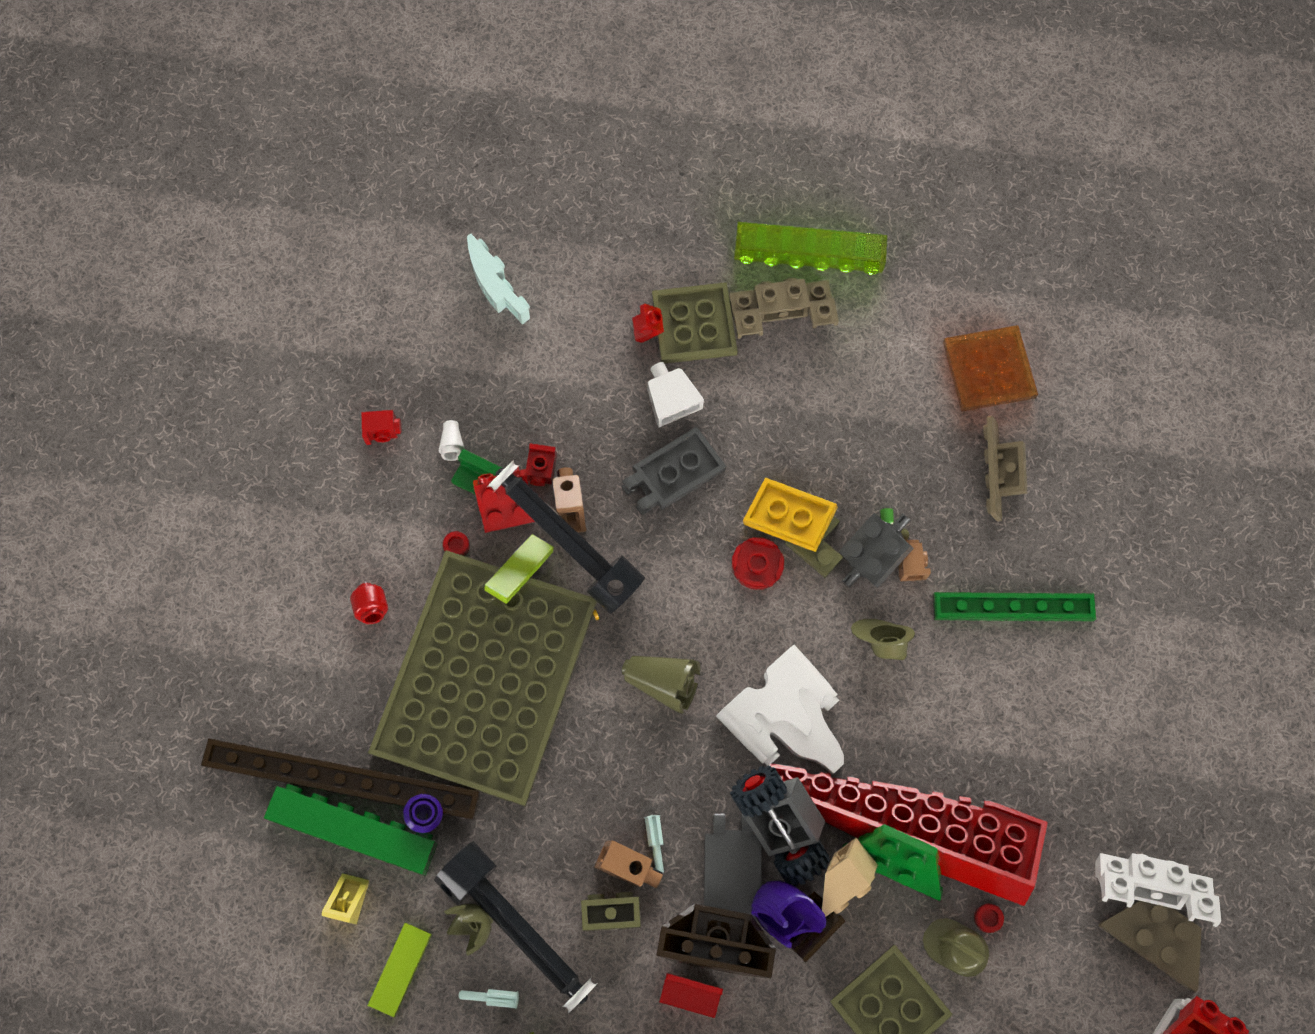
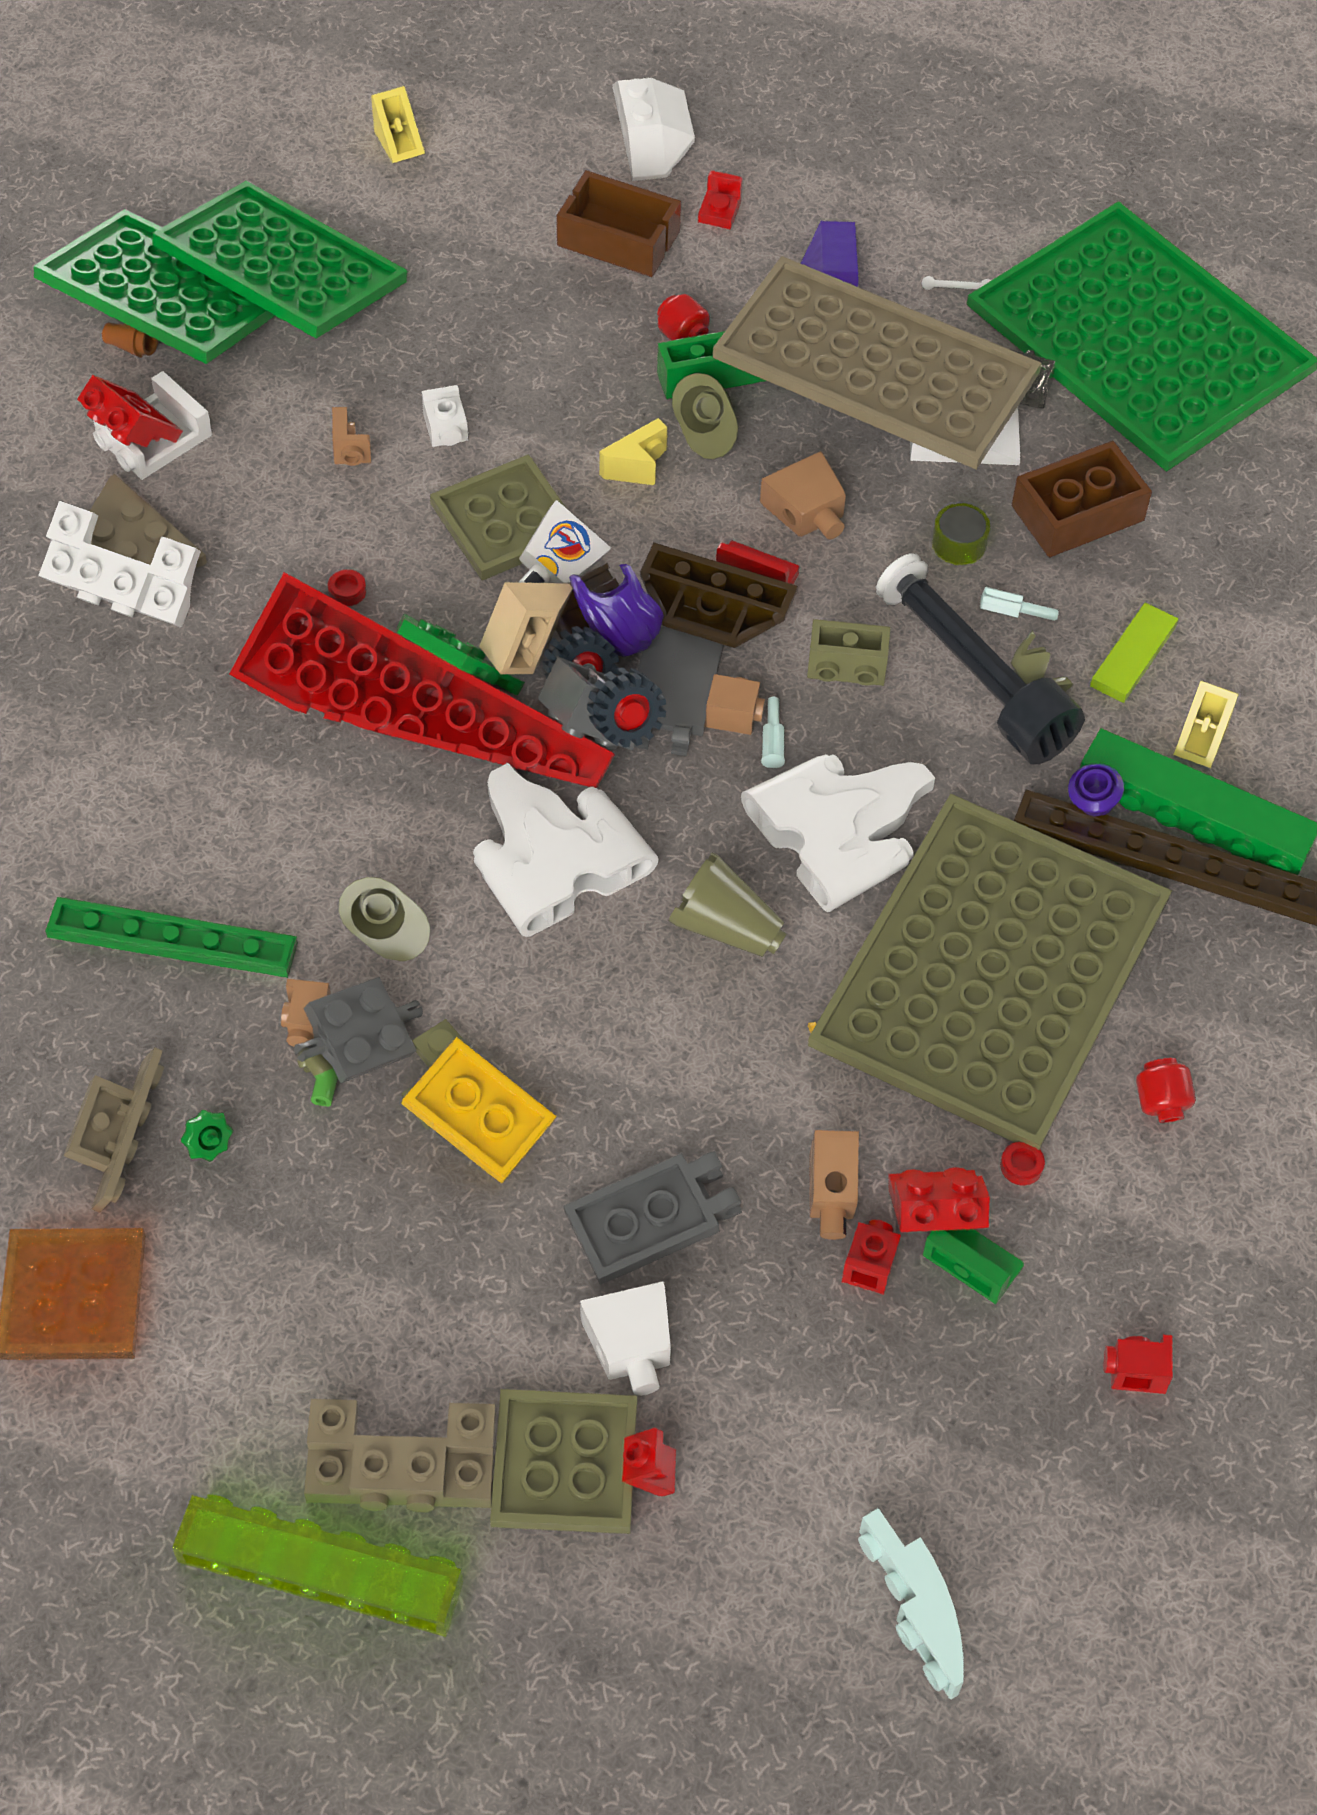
camera: 170 degrees left, 15 degrees down
white cone [439,420,464,461] -> none
lime tile [485,534,554,604] -> none
black piece [487,460,645,614] -> none
medium nougat torso [594,840,663,888] -> none
red tile [732,537,784,590] -> none
olive piece [923,918,989,977] -> none
none -> green piece [181,1110,233,1162]
none -> white torso [519,500,611,583]
none -> medium nougat brick [705,674,766,735]
none -> white rock [741,754,935,912]

